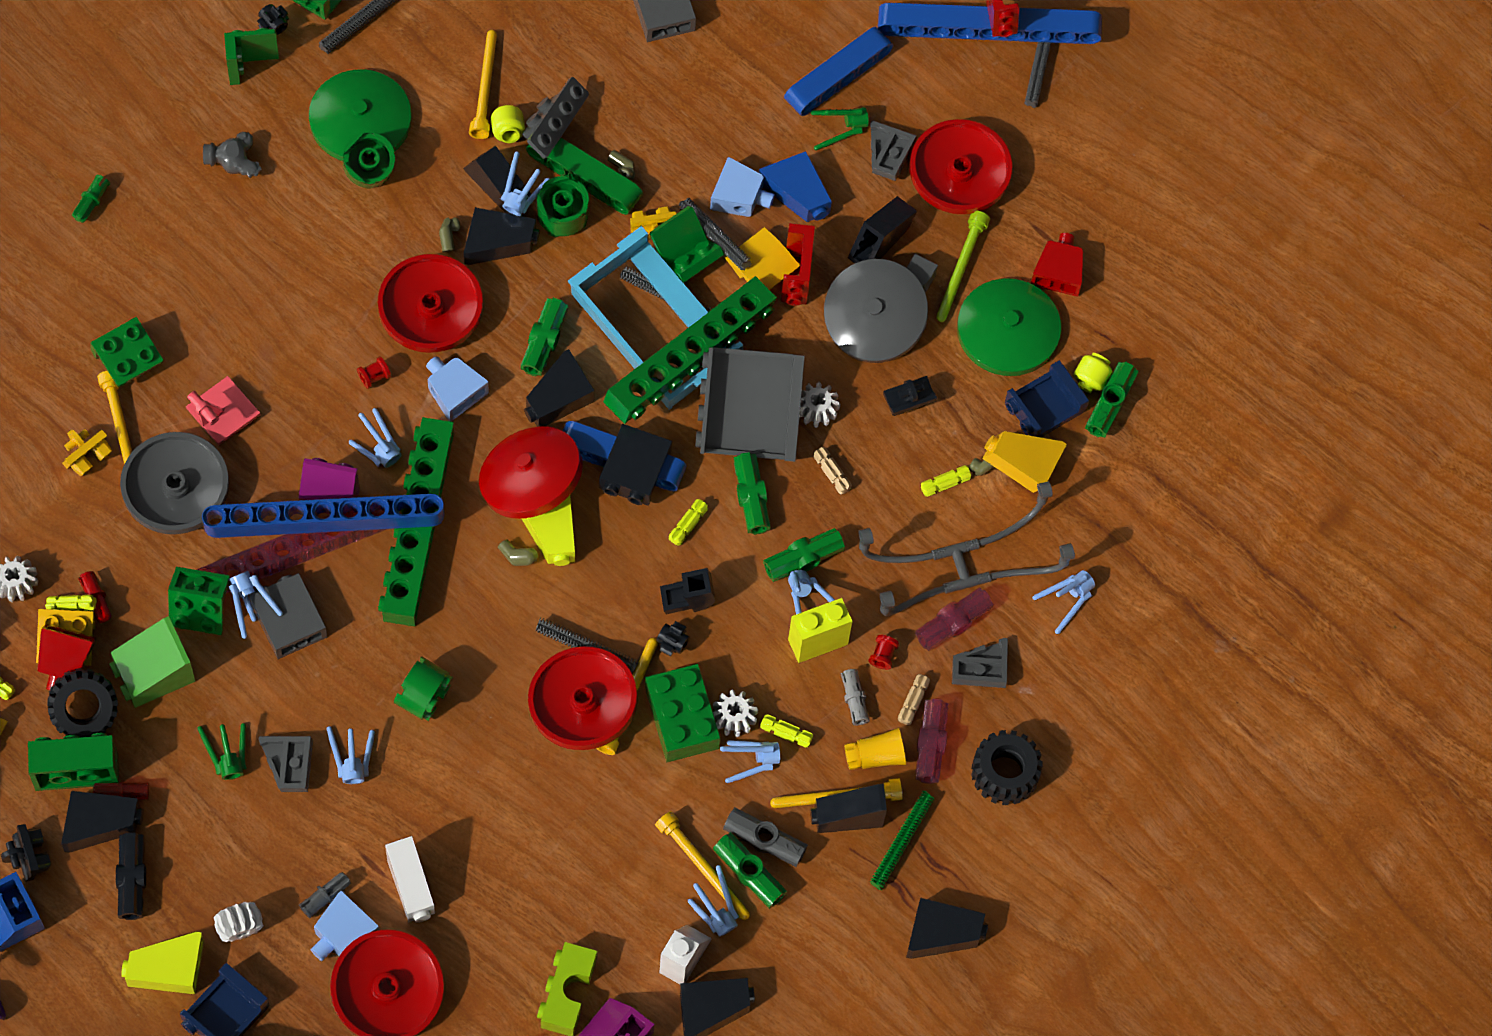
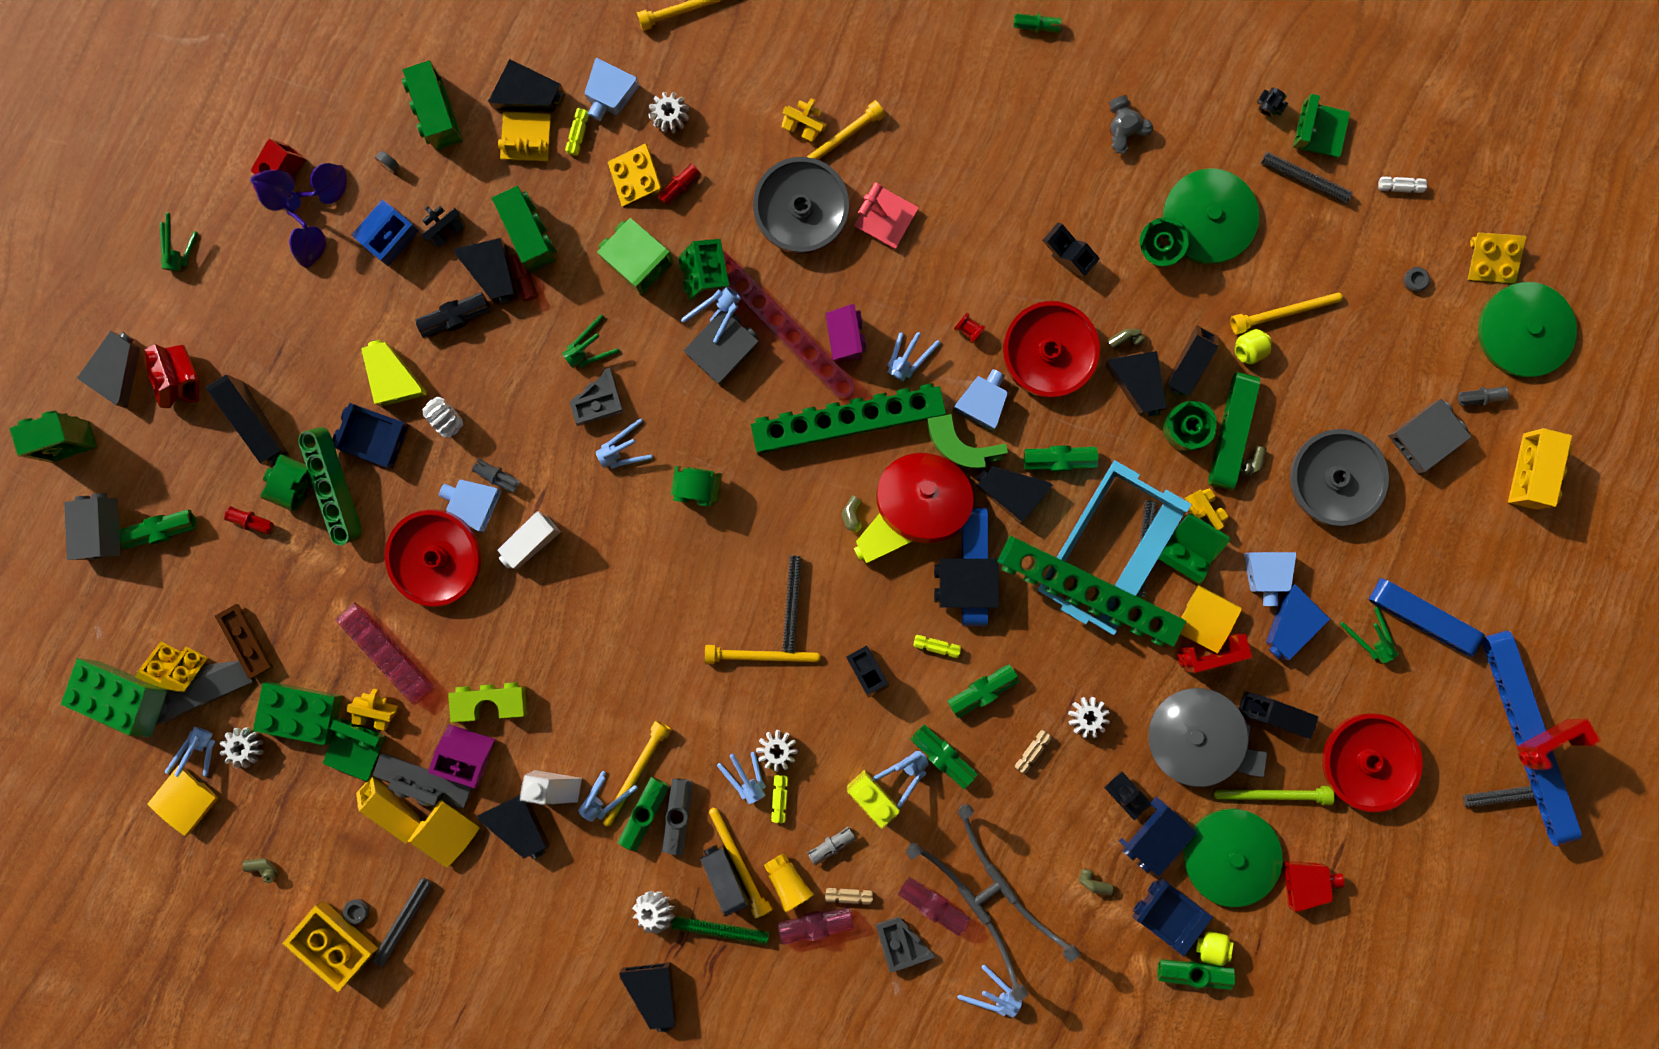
camera: 75 degrees right, 20 degrees up
red torso [37,624,96,690] -> none
neon yellow axle [45,595,97,611] -> none
black tyre [47,668,118,738] -> none
green bracket [90,317,163,387] -> none
blue beam [202,494,444,538] -> none
green bracket [224,28,279,85] -> none
light blue plant [501,152,550,216] -> none
dark grey bracket [522,77,589,159] -> none
red dish [528,646,638,750] -> none
green brick [645,664,720,763] -> none
black gear [656,621,690,656] -> none
dark grey axle [679,198,752,270] -> none
dark grey panel [695,347,805,462] -> none
red bush [868,635,899,670] -> none
dark grey wing [870,121,917,181] -> none
neon yellow axle [921,465,971,497] -> none
black tyre [971,730,1043,805] -> none
yellow slope [982,431,1067,493] -> none
none -> white gear [633,891,675,934]
none -> bright green arch [926,414,1008,470]
none -> black brick [1042,223,1100,277]
none -> dark blue panel [1119,797,1197,877]
none -> dark grey dish [1290,429,1389,526]

